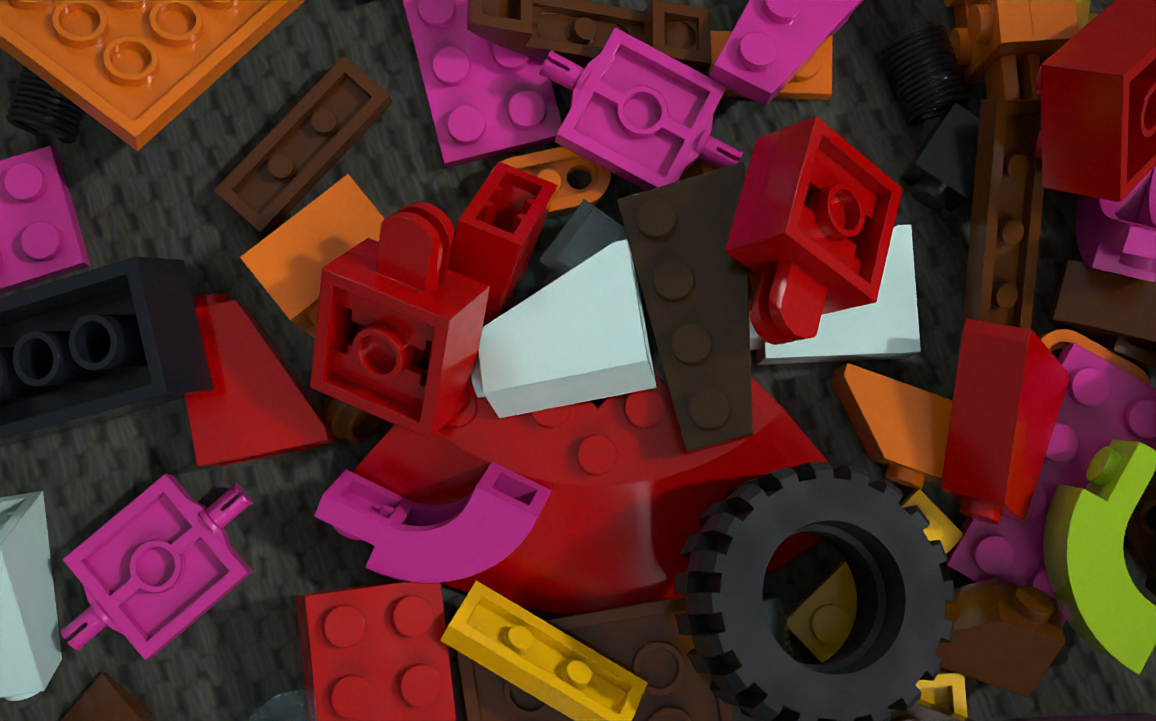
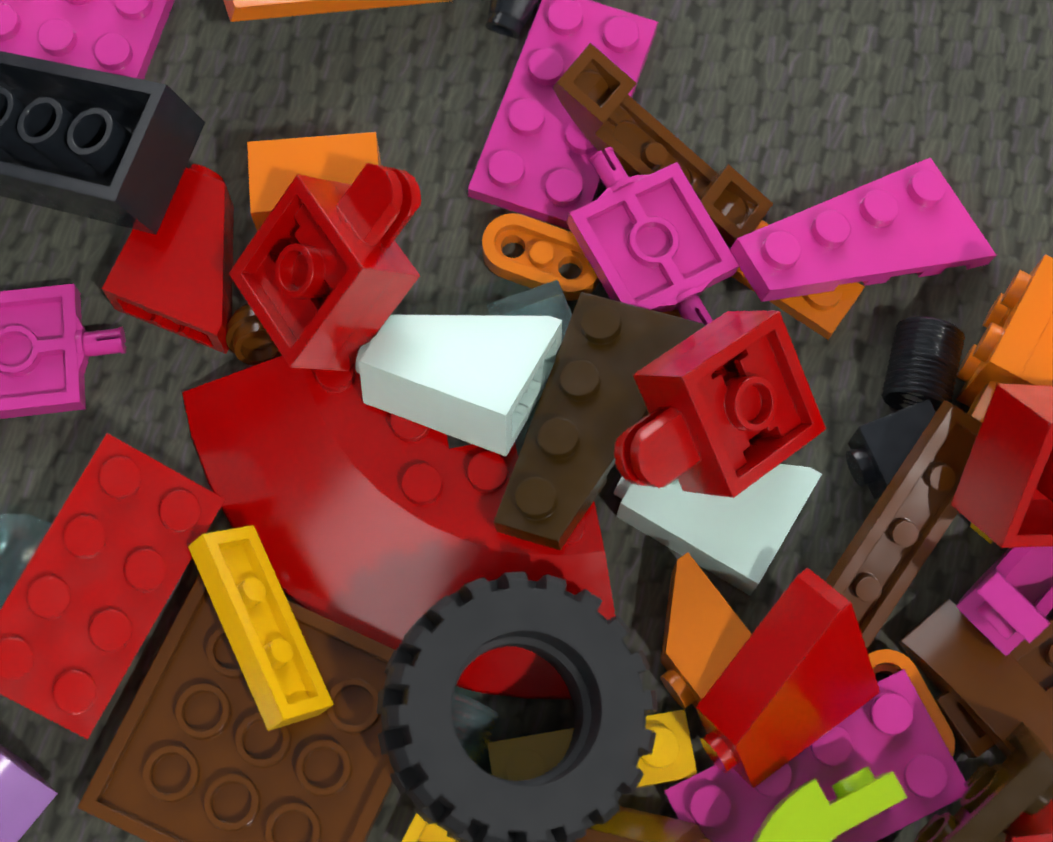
camera: 40 degrees right, 10 degrees down
reddish brown plate [214,56,393,237] -> none
dark pink arch [314,462,552,583] -> none
red slope [448,162,558,357] -> none

